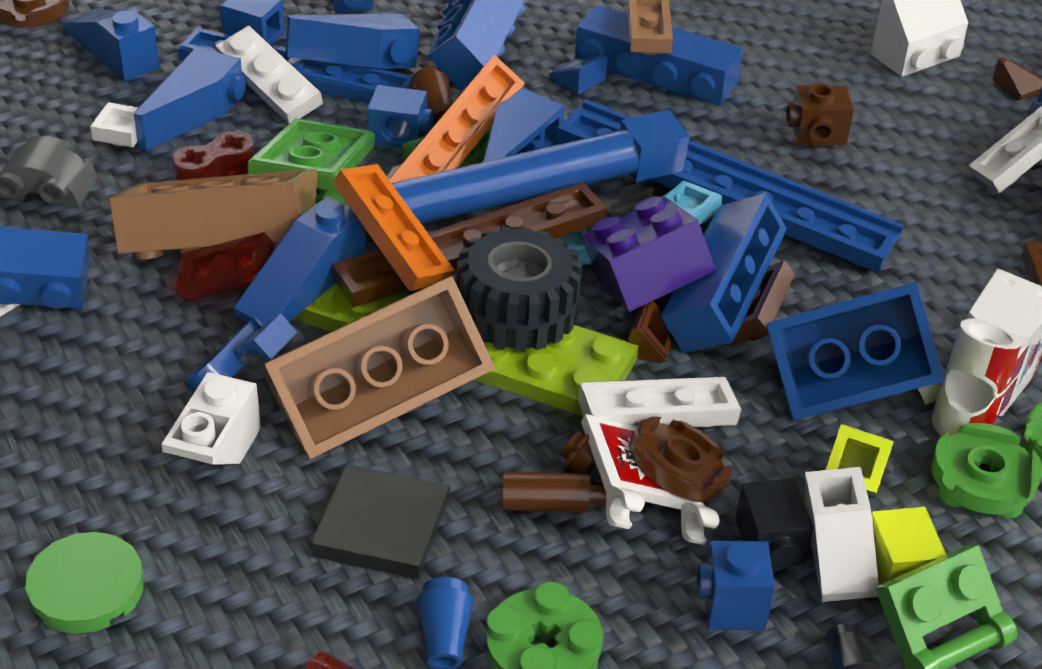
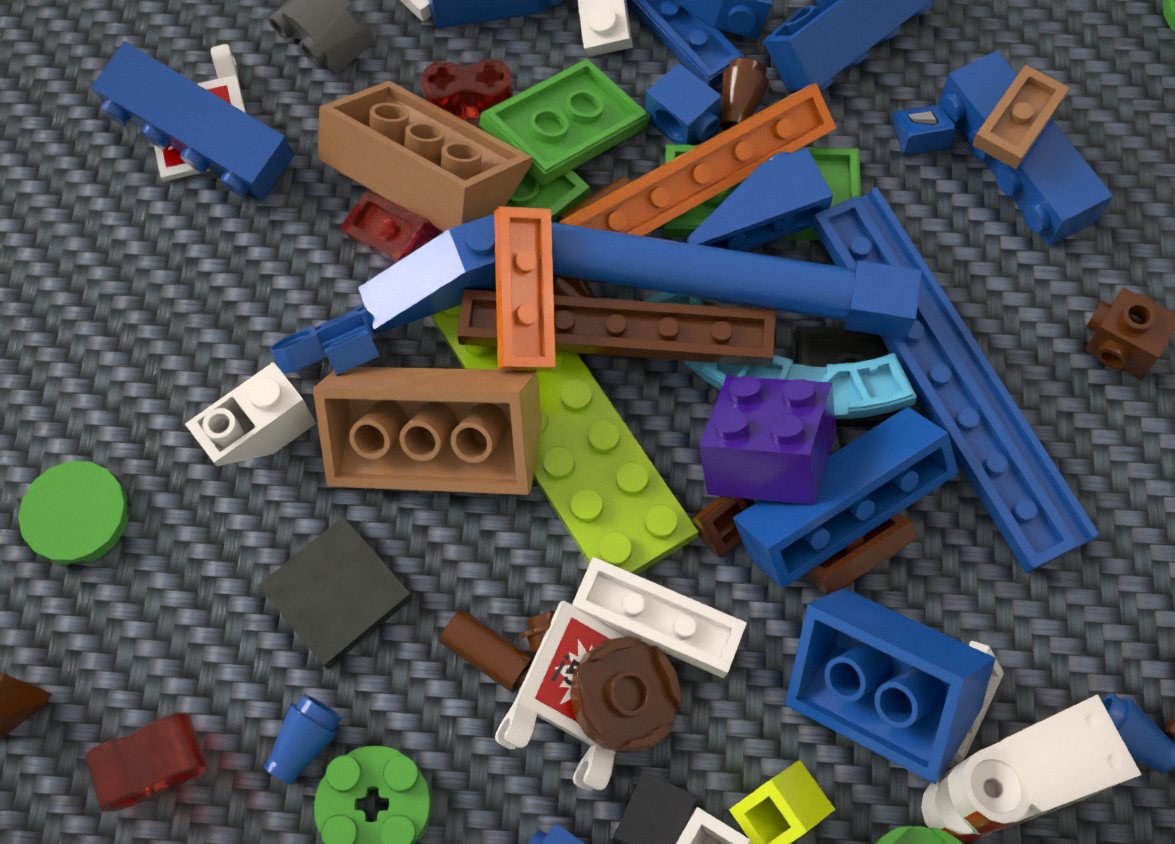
camera: 40 degrees right, 25 degrees up
black wheel [456,227,582,351] -> none

